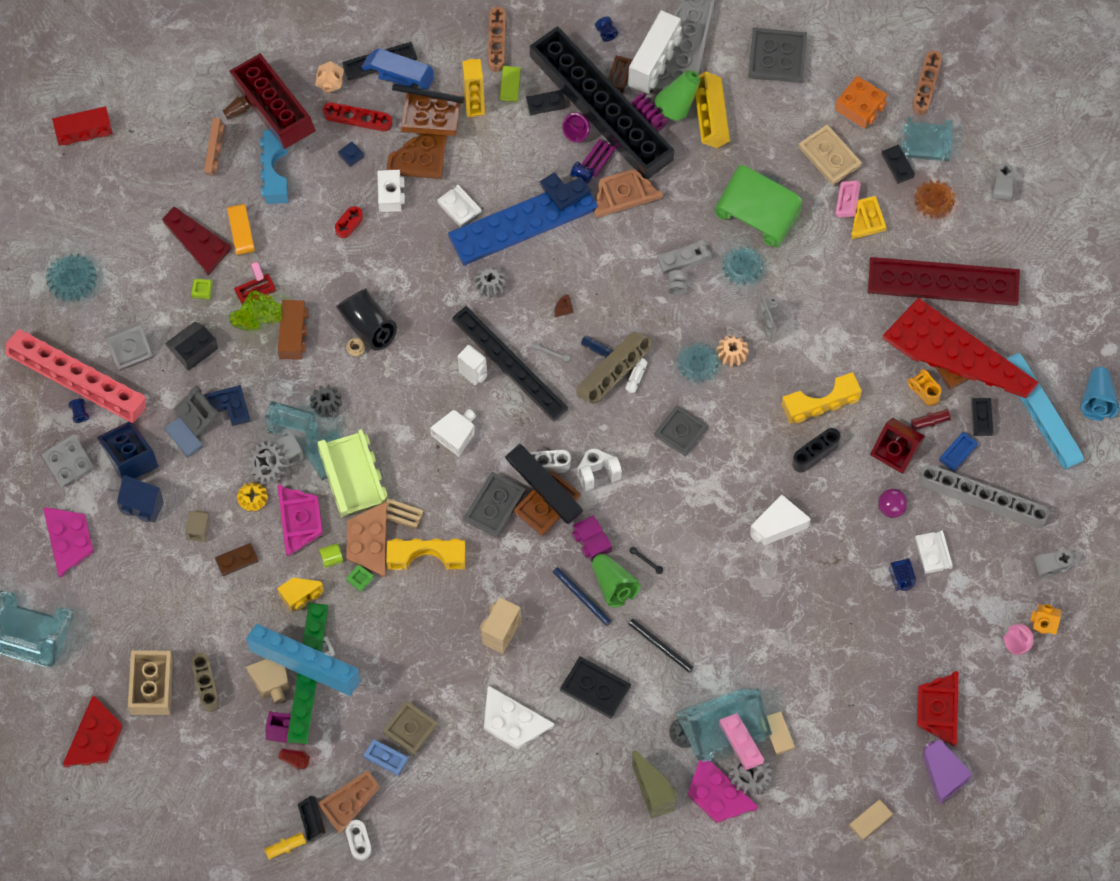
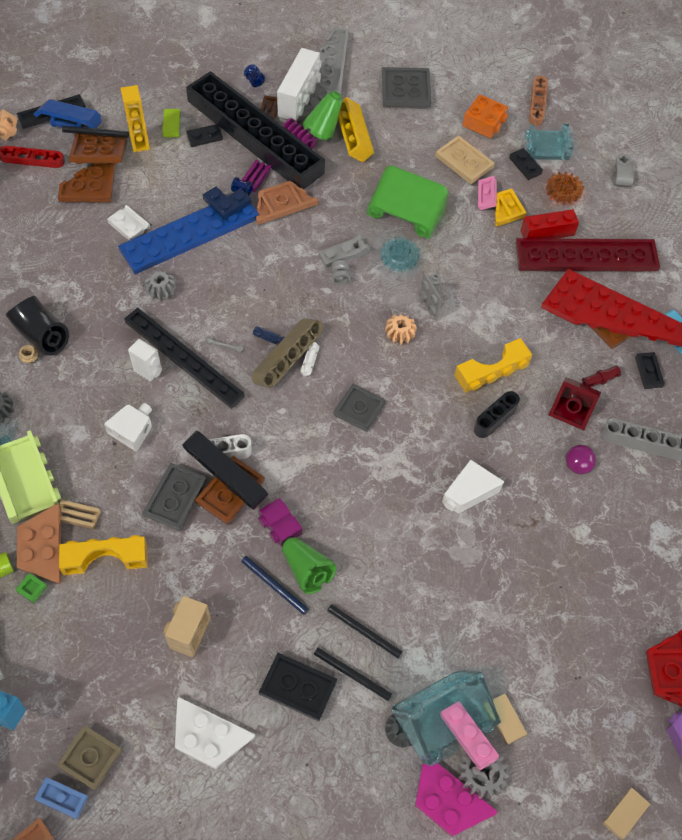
camera: 10 degrees left, 5 degrees down
red beam [335,206,363,238] -> none
dark blue plate [338,141,364,167] -> none
white brick [378,170,405,212] -> none
nougat beam [488,7,506,72] -> none
copper tile [554,294,573,317] -> none
magenta piece [562,112,591,142] -> none
white piece [577,449,622,492] -> none
black hinge [629,547,663,574] -> none
olive slope [632,751,678,819] -> none
clear light blue gear [677,342,718,383] -> none
clear blue brick [889,558,916,591] -> none
light orange piece [907,369,941,406] -> none
white plate [915,530,953,574] -> none
blue tile [939,432,978,472] -> none
none -> black bar [314,647,392,701]
none -> red brick [520,209,579,238]

